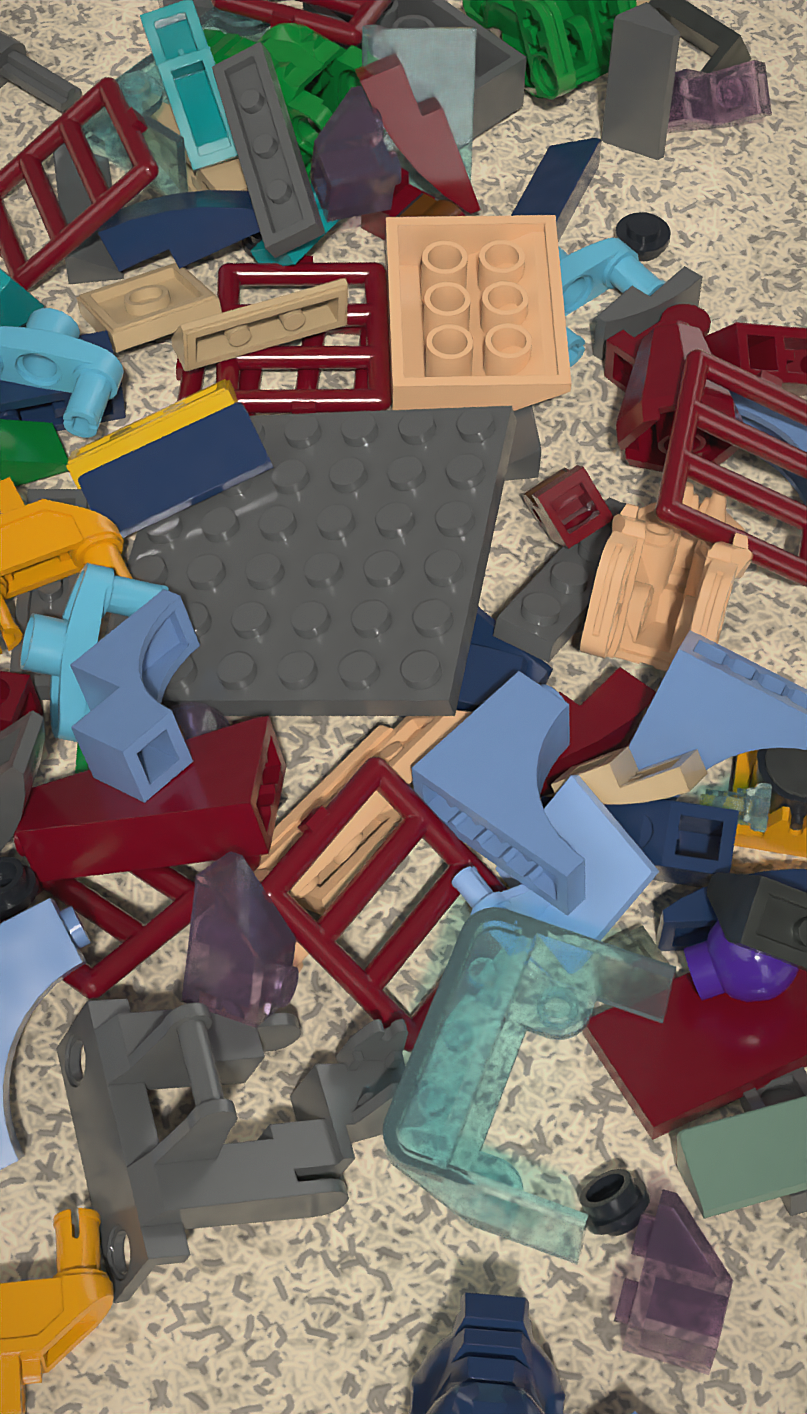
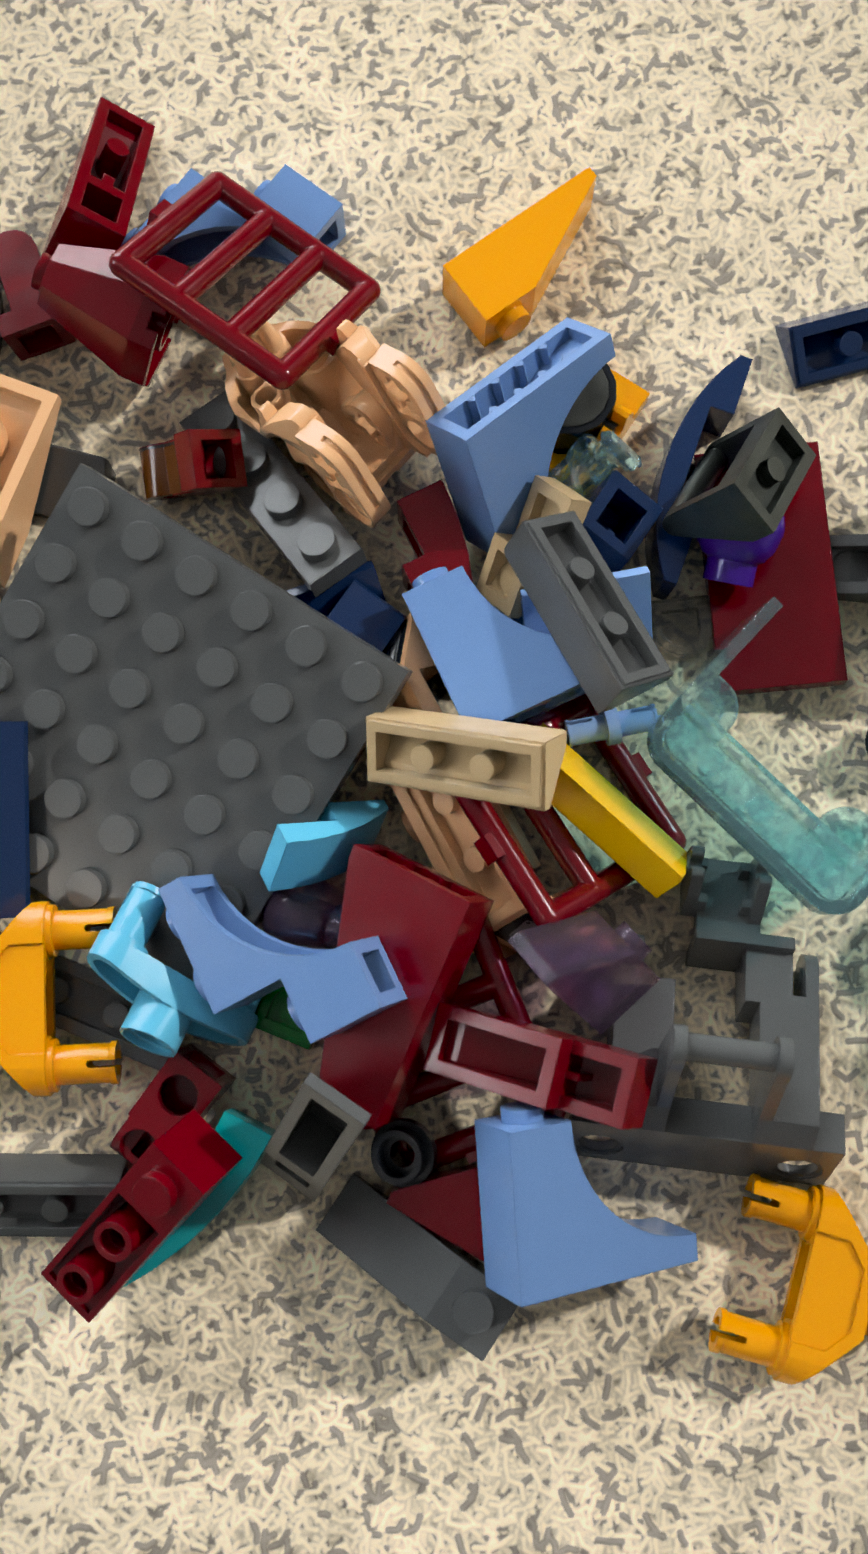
camera: 65 degrees left, 25 degrees up
none -> medium azure slope [260,800,389,892]
none -> tan slope [366,707,567,811]
none -> dark red slope [423,1002,658,1130]
none -> dark grey slope [504,511,674,713]
none -> yellow slope [540,723,687,898]

